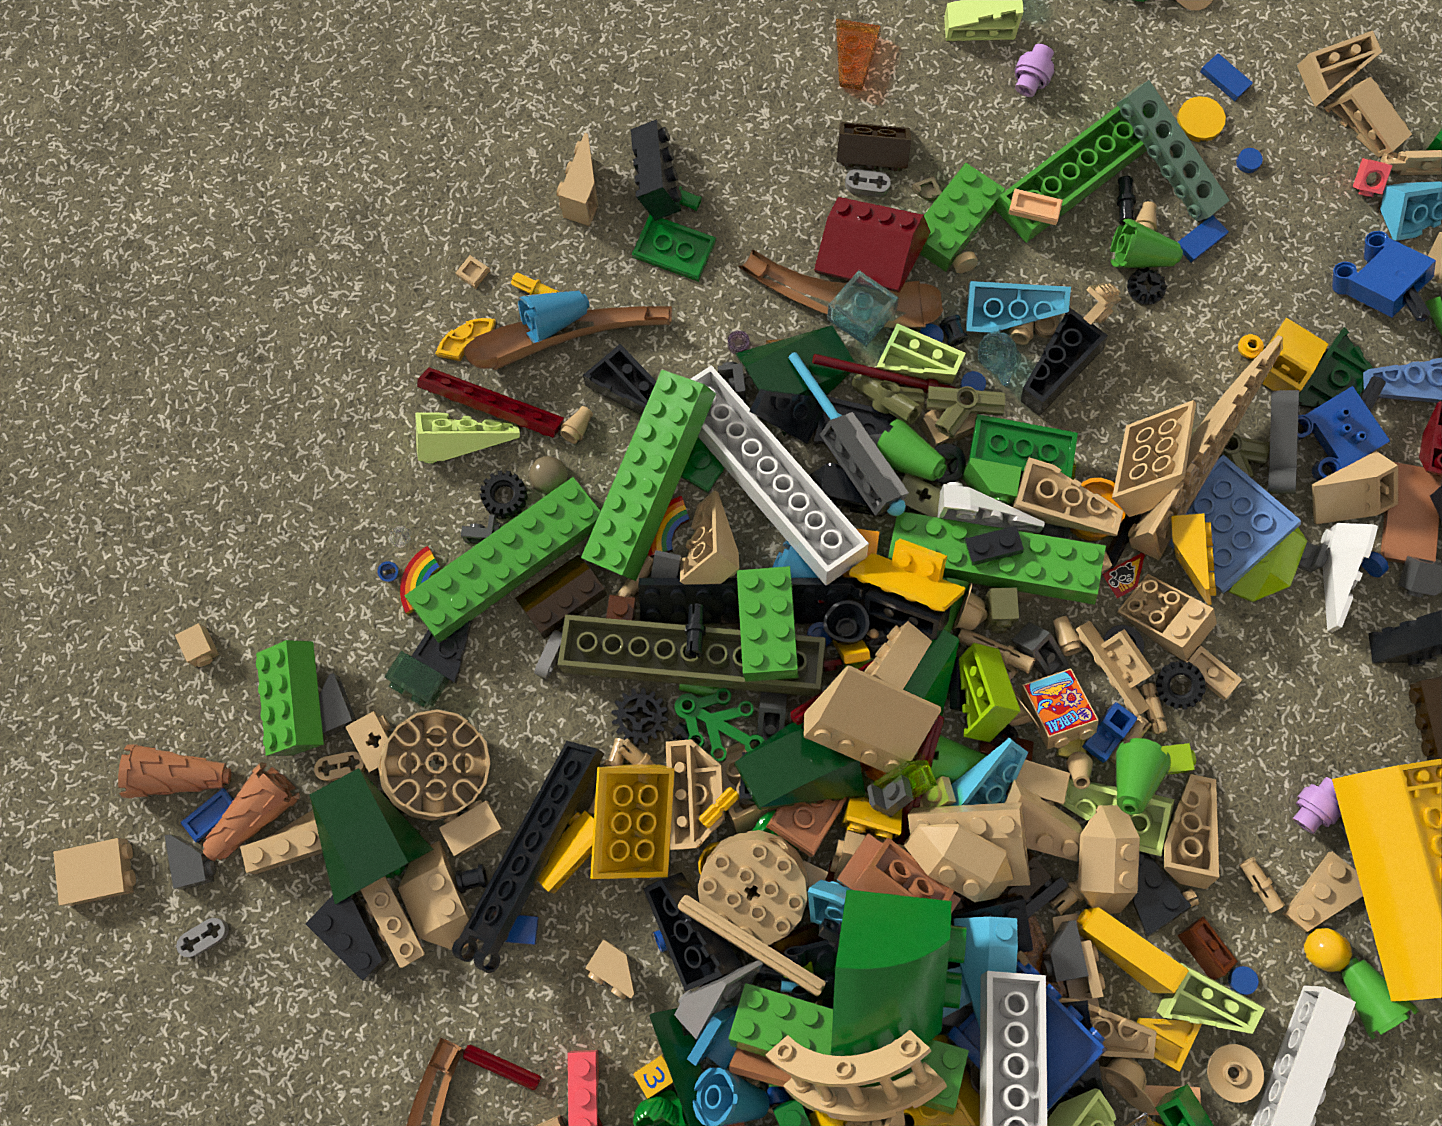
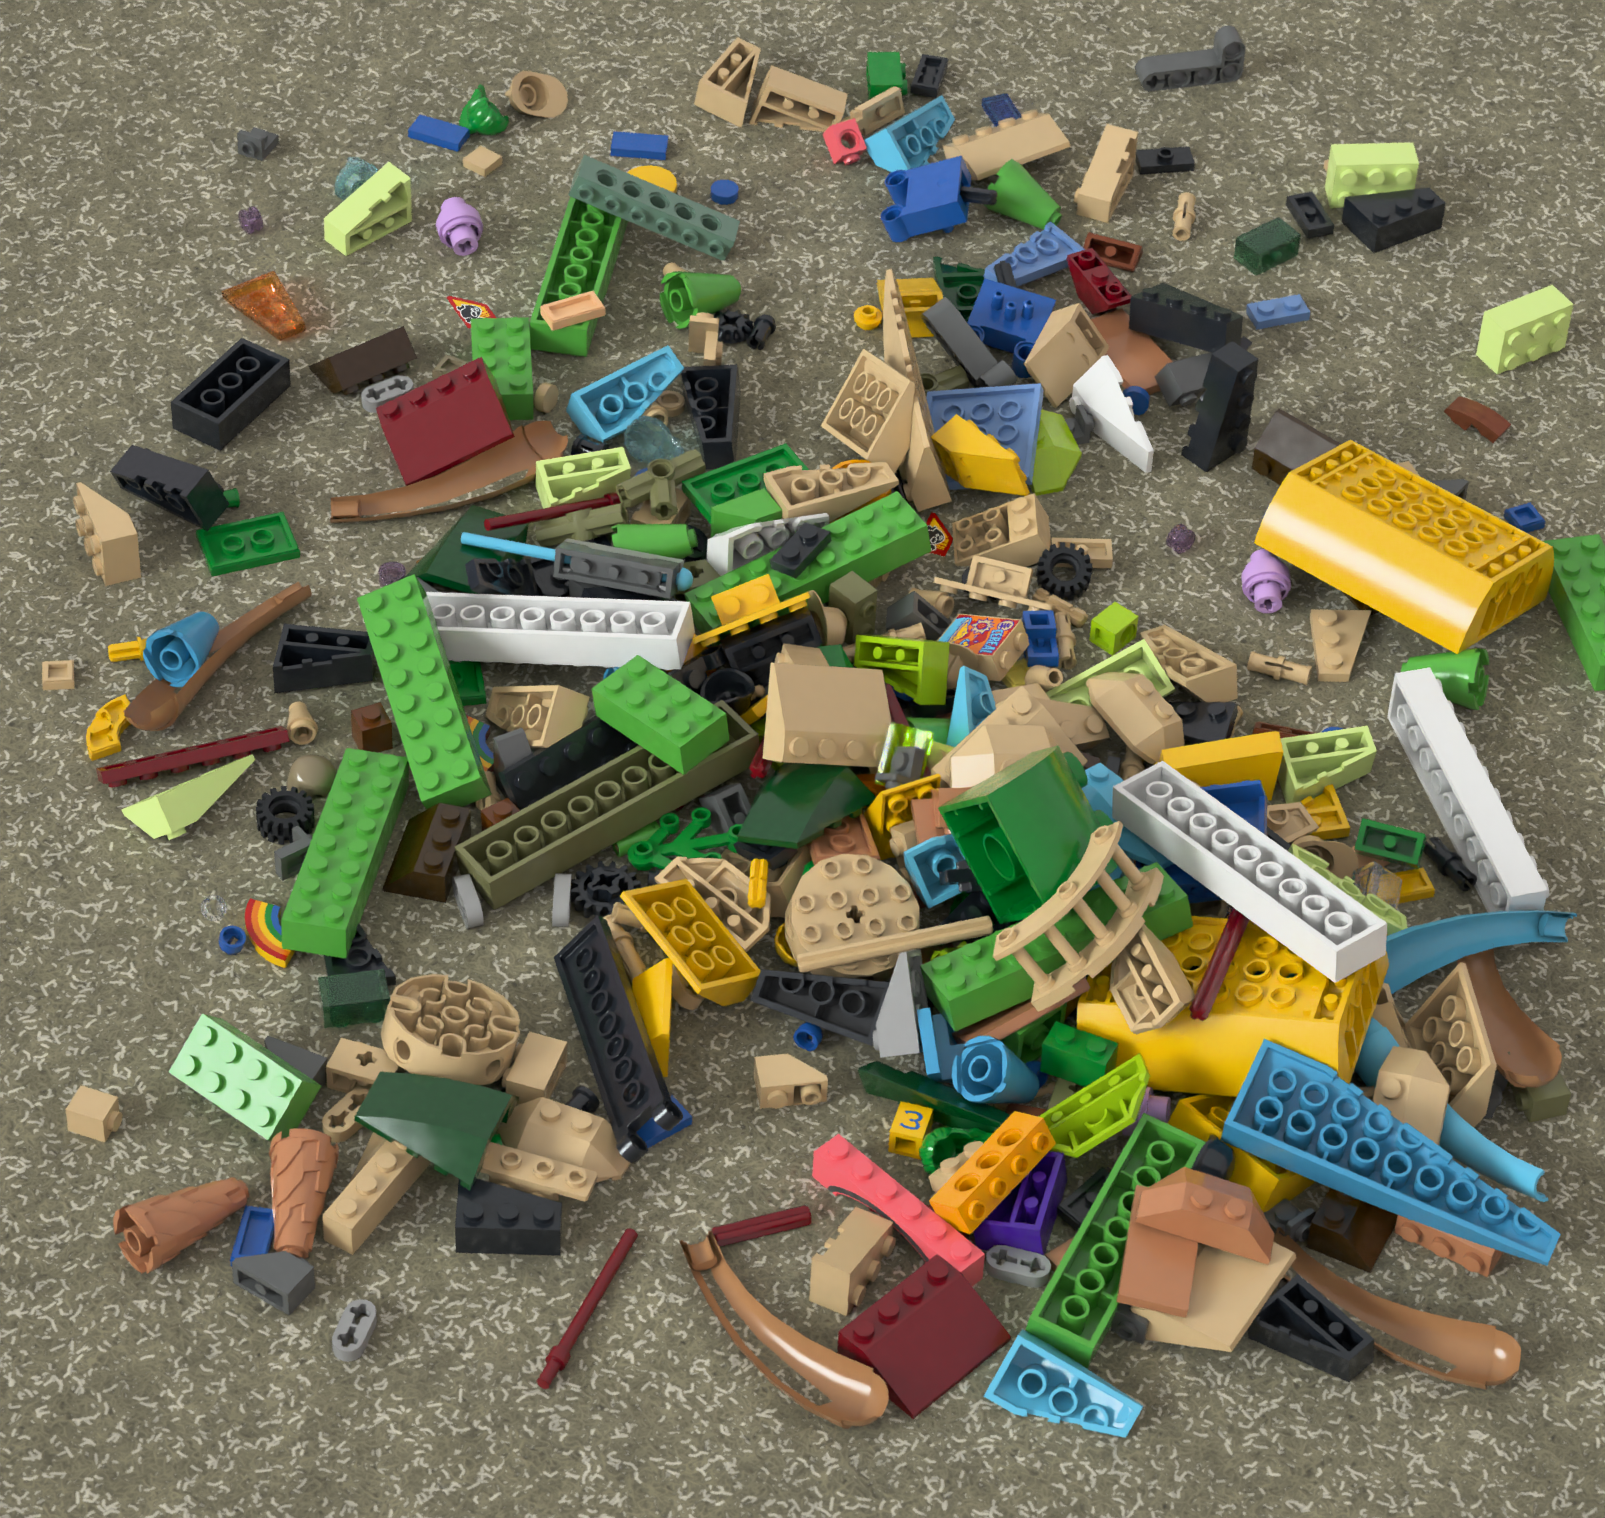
camera: 45 degrees left, 30 degrees down
tan brick [53,838,136,906] -> none
black pin [685,603,706,658] -> none
clear light blue brick [827,270,899,347] -> none
black pin [1116,176,1136,226] -> none
bright green cone [1116,738,1171,815] -> none
blue tile [1178,215,1229,263] -> none
tan dish [1207,1044,1264,1103] -> none
yellow hair [1304,928,1352,972] -> none
none -> black brick [171,338,291,451]
none -> reddish brown brick [351,702,393,753]
none -> sticker [446,296,496,329]
none -> tan tile [463,145,502,177]
none -> dark red bar [536,1228,638,1389]
none -> light grey beam [552,873,572,927]
none -> black pin [747,314,776,350]
none -> bush [1166,524,1196,554]

